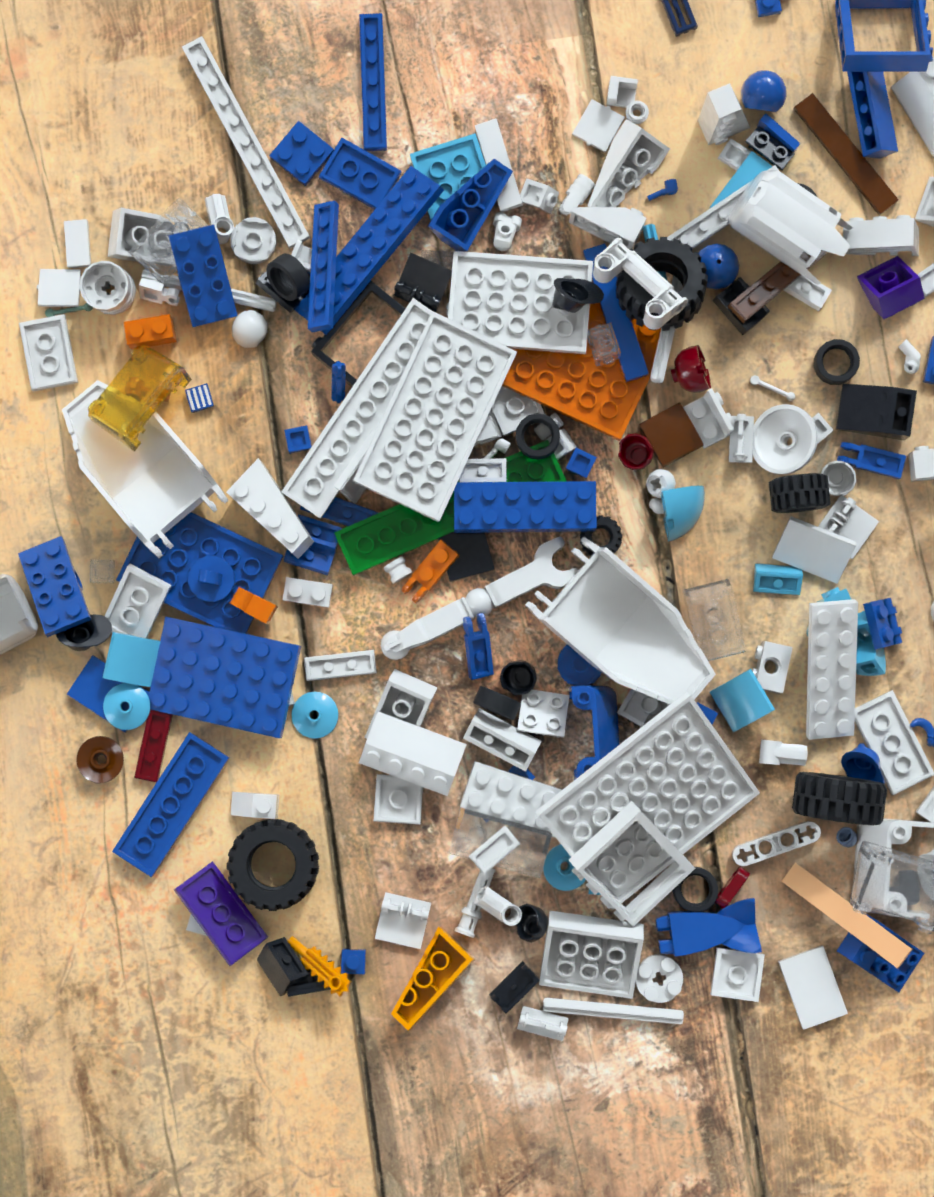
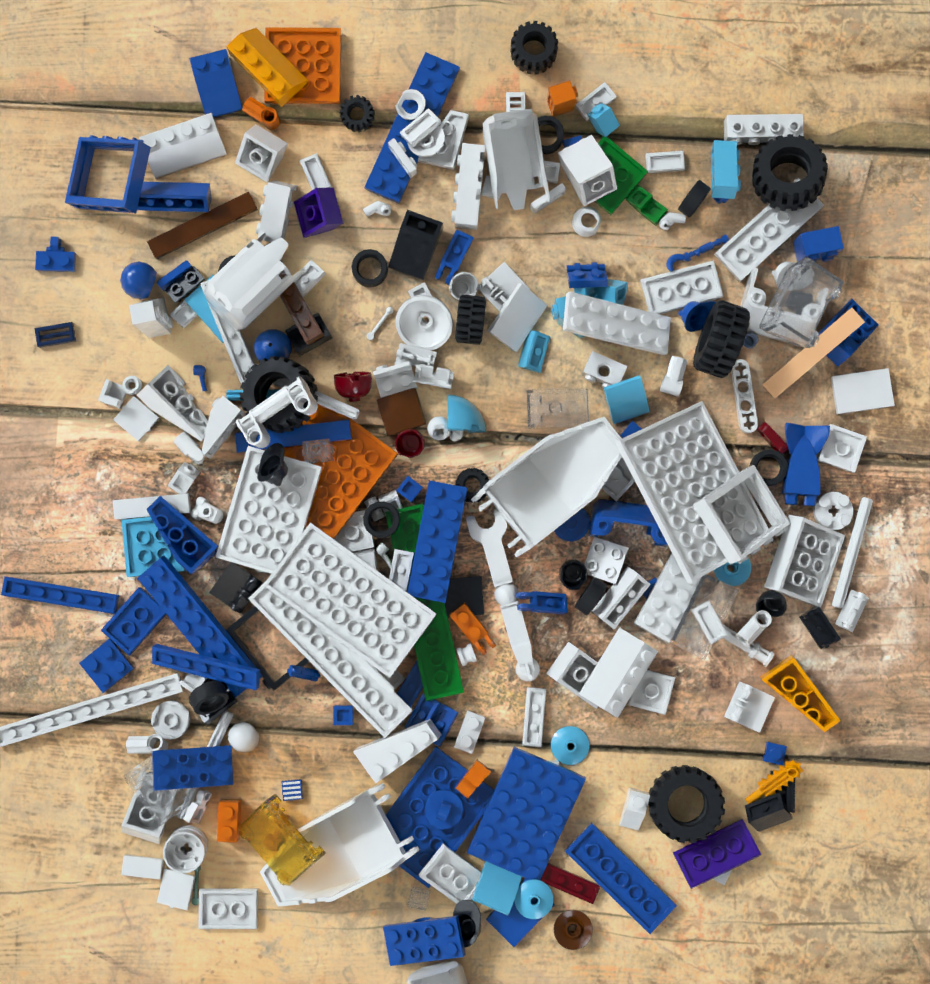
camera: 80 degrees left, 0 degrees up
none -> white hinge [413,364,454,389]

